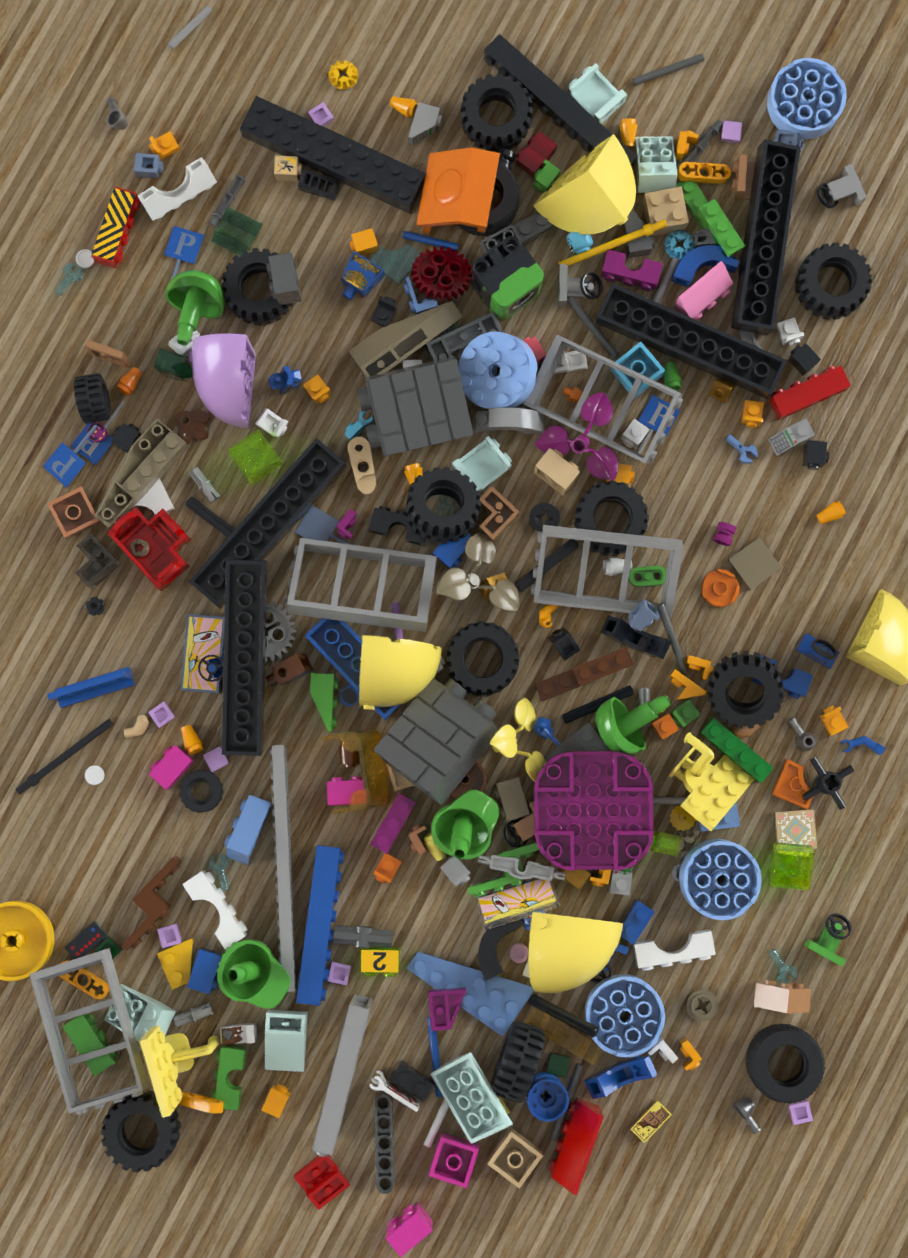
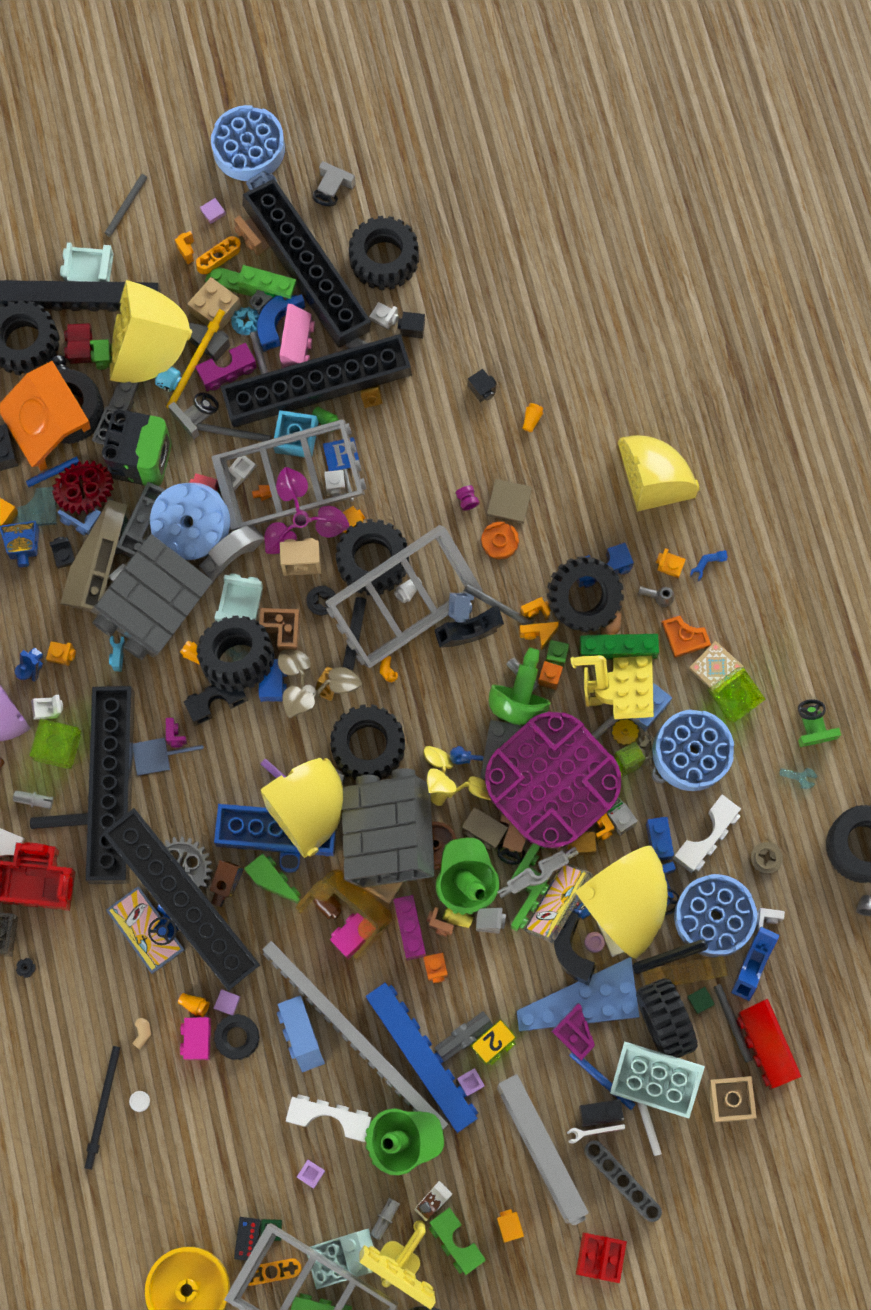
camera: 40 degrees left, 10 degrees down
blue fence [47,667,135,708] -> none
reddish brown bracket [122,856,182,950] -> none
dark tan bush [130,539,150,557] -> none
lavender tile [148,701,176,728] -> none
yellow wing [157,938,194,990] -> none
light orange beam [178,1092,224,1113] -> none
blue brick [187,947,222,994] -> none
clear light blue bar [209,854,230,891] -> none
light aqua slope [265,1010,308,1072] -> none
light grey window [284,538,437,632] -> none
tan piece [348,437,377,495] -> none
dark pink brick [386,1202,433,1257] -> none
dark pink brick [429,1132,479,1188] -> none
blue wheel [525,1072,569,1122] -> none
reddish brown bracket [535,647,634,702] -> none
black bracket [548,627,580,661] -> none
black axle [562,685,634,724] -> none
light orange cone [619,118,638,148] -> none
bright green plate [628,566,666,587] -> none
tile [630,1100,672,1143] -> none
light aqua slope [635,136,677,193] -> none
light orange bracket [679,1037,702,1071] -> none
dark grey piece [682,120,723,163] -> none
medium blue bar [725,435,758,464] -> none
light orange bracket [741,400,764,428] -> none
brick [754,979,811,1013] -> none
light grey slope [768,419,815,456] -> none
red brick [769,366,851,421] -> none
blue piece [796,633,840,669] -> none
black bar [802,756,854,810] -> none

